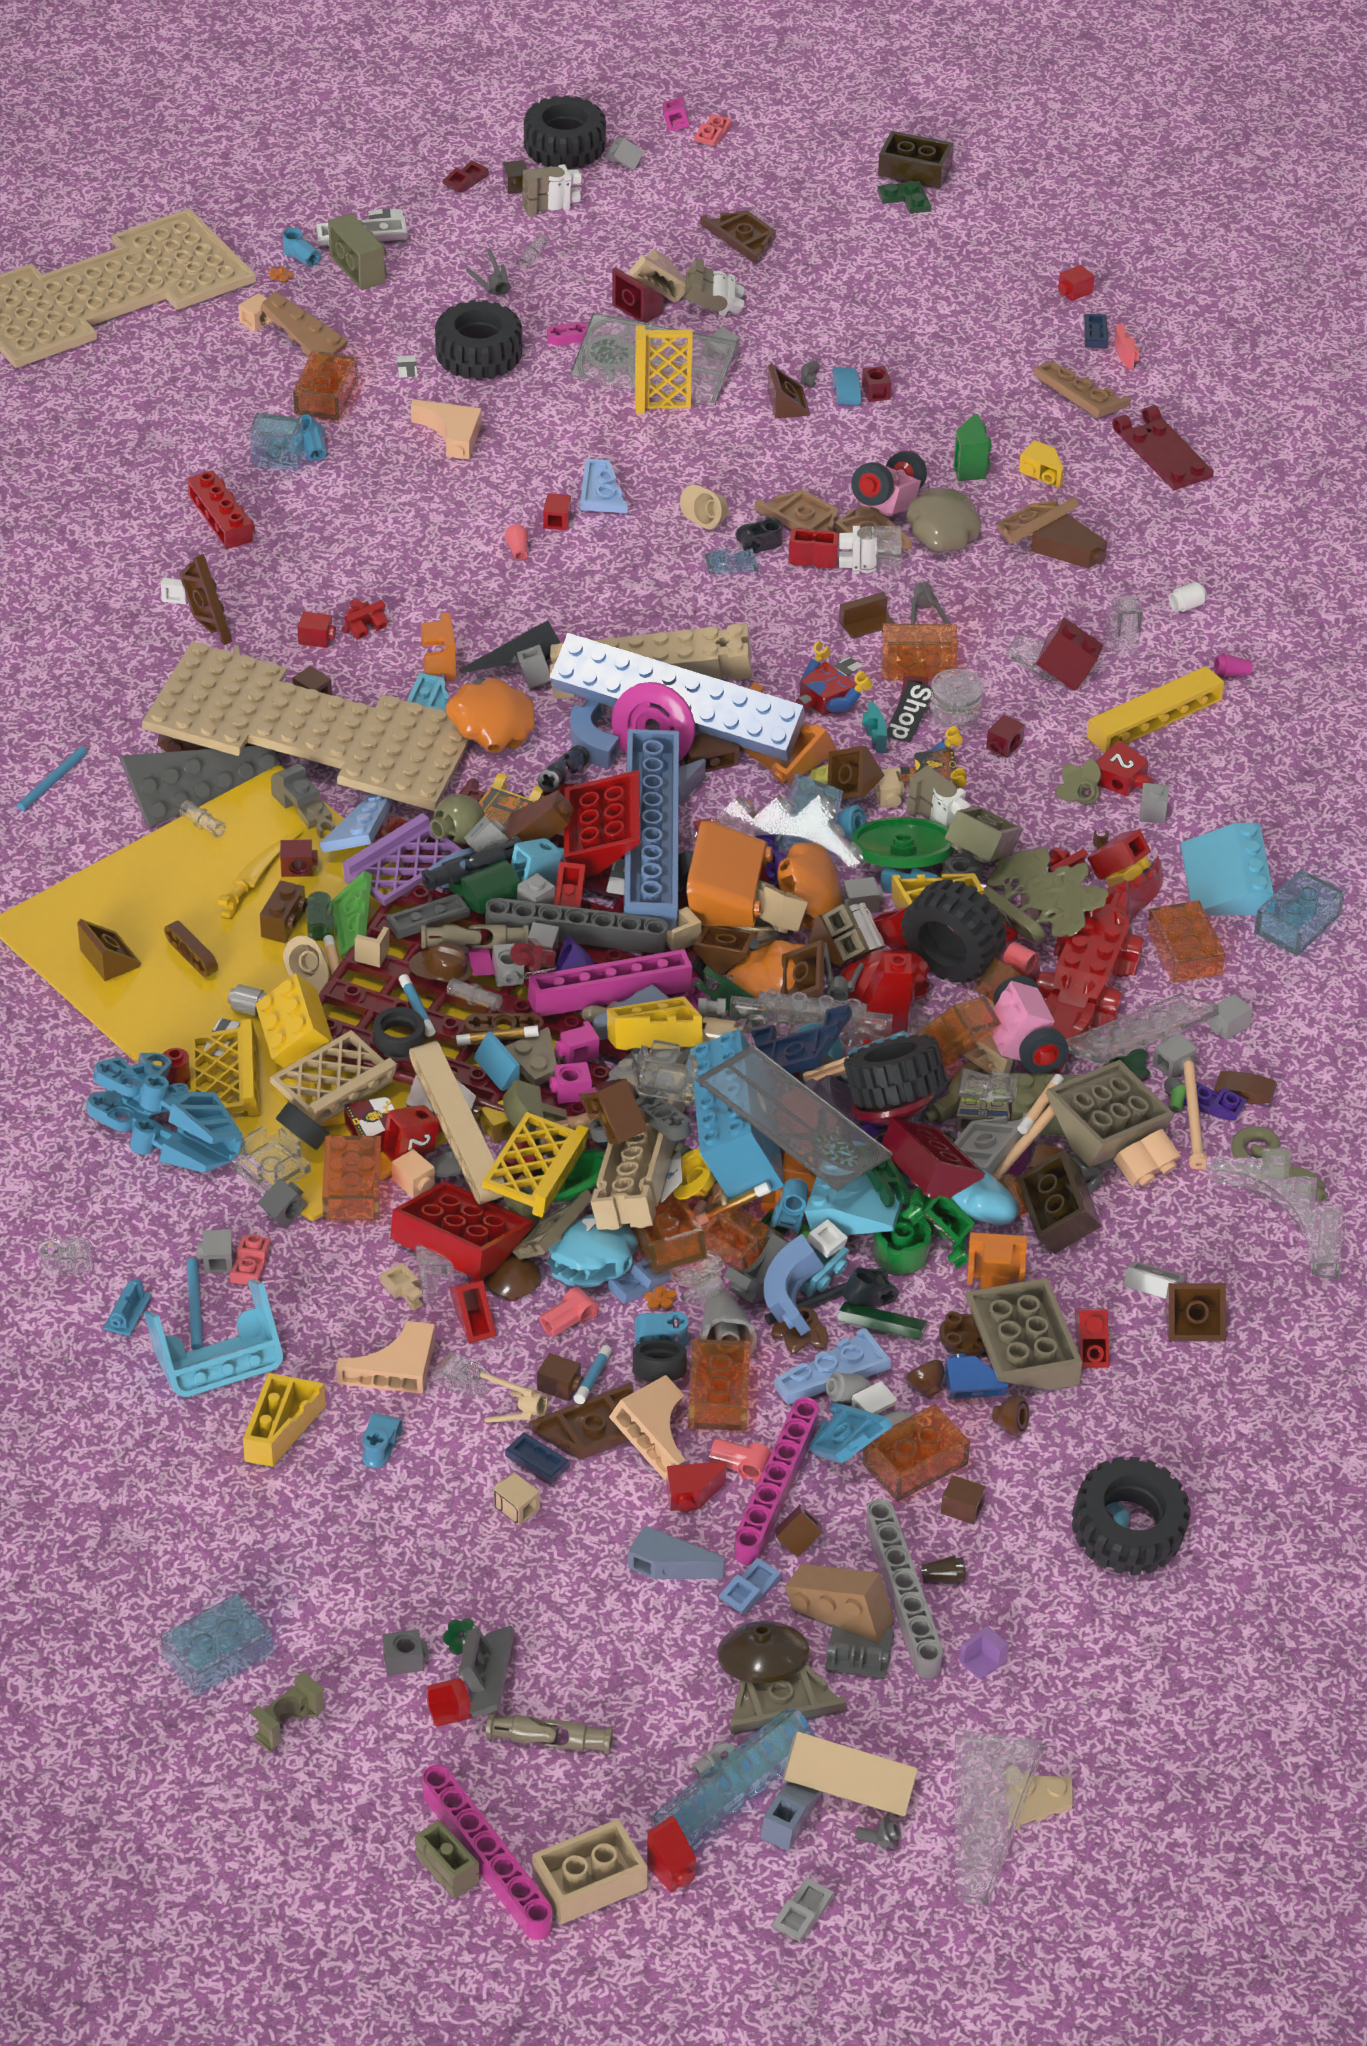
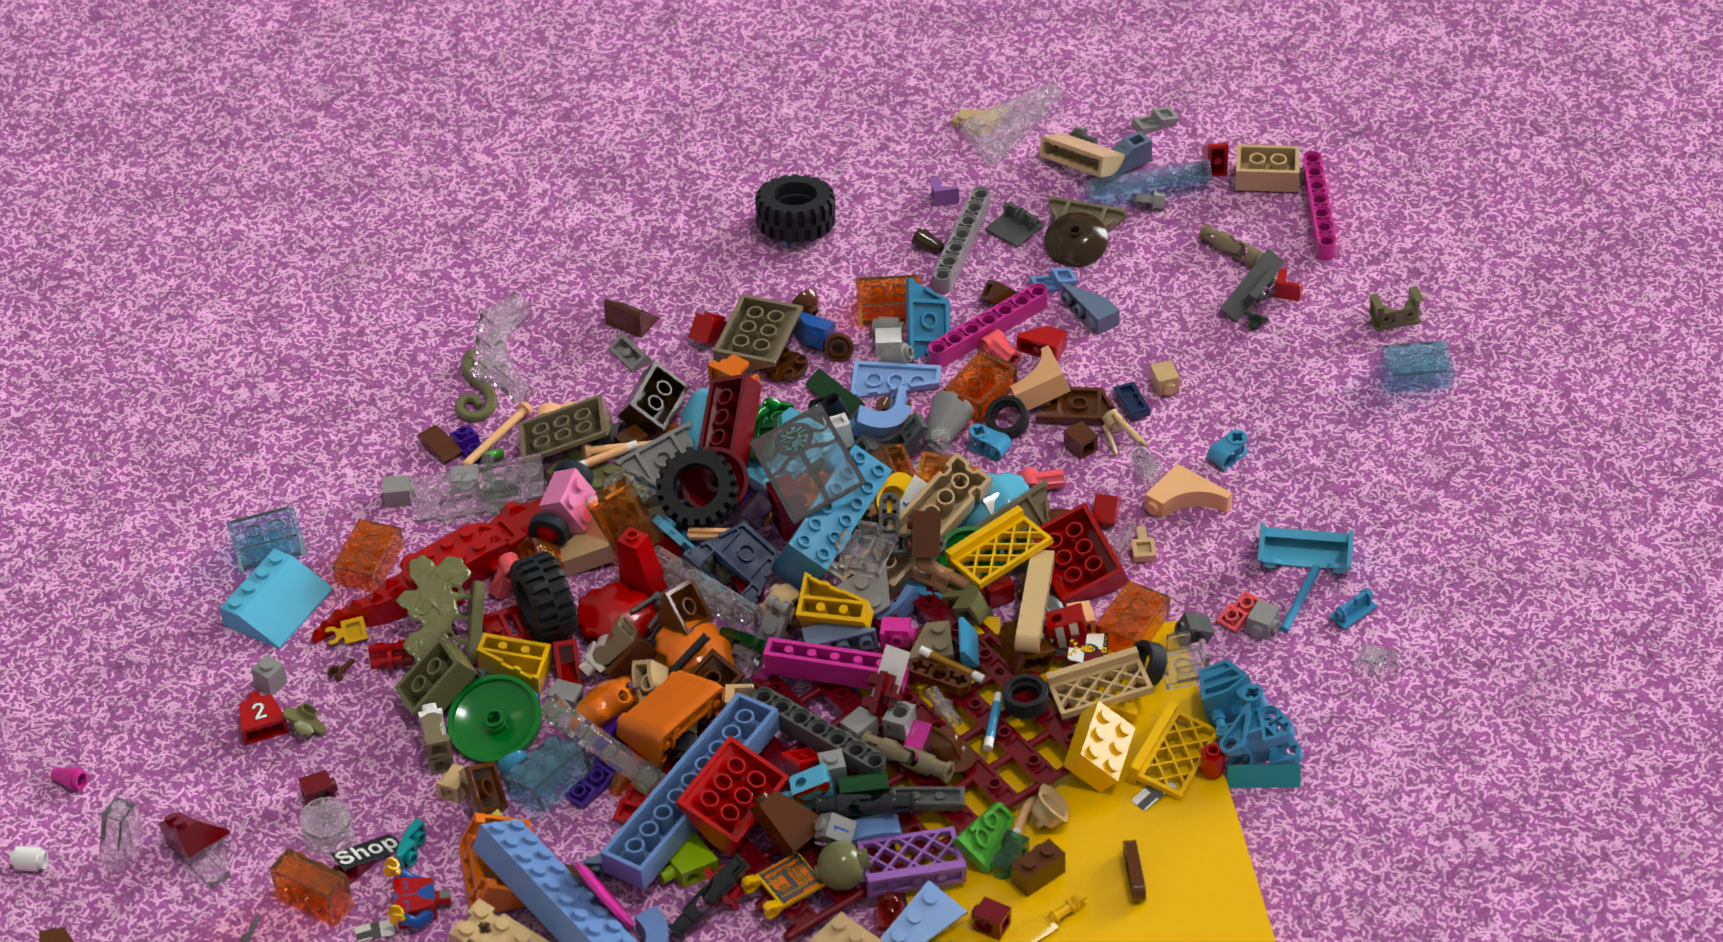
camera: 145 degrees left, 0 degrees up
reddish brown slope [77,919,141,981] -> none
light grey brick [228,984,267,1016] -> none
yellow wedge [243,1373,326,1467] -> none
tan panel [355,927,389,967] -> none
dark grey brick [382,1629,429,1676] -> none
olive brick [415,1820,479,1899] -> none
dark pink brick [549,1062,592,1104] -> none
dark purple hat [555,935,595,971] -> none
bar [574,1345,612,1404] -> none
medium nougat wedge [785,1564,894,1644] -> none
torso [900,726,967,788] -> none
reddish brown panel [941,1476,986,1525] -> none
yellow brick [1087,666,1225,753] -> none
red slope [1087,829,1151,879] -> none

